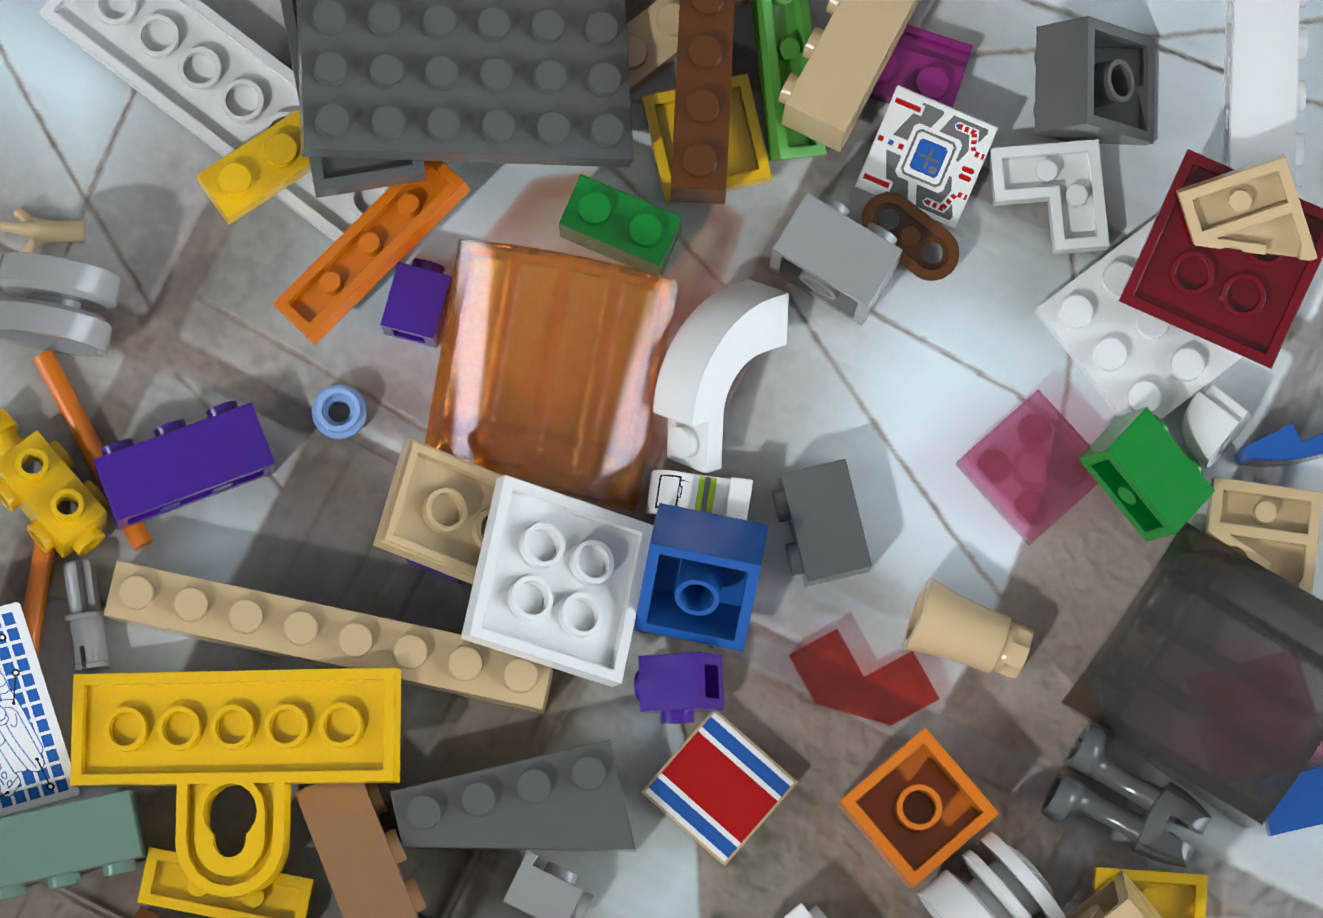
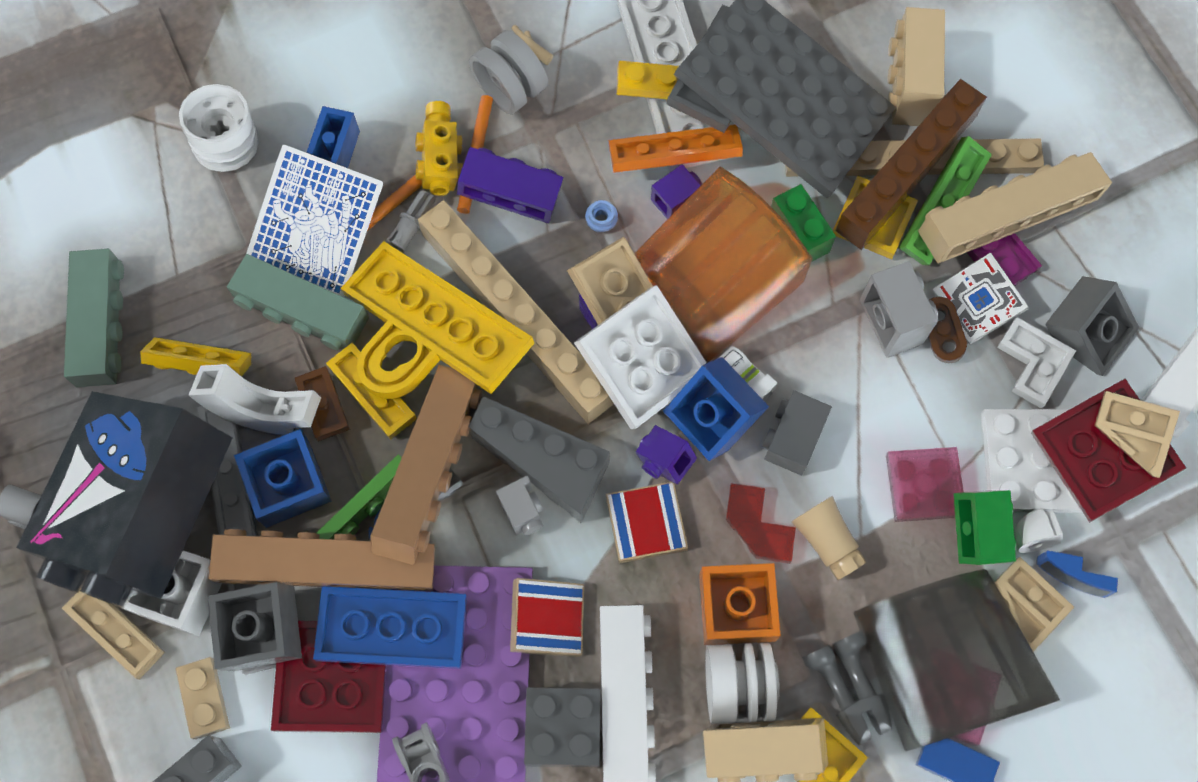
camera: 40 degrees right, 10 degrees down
white arch [653,279,789,473] -> none

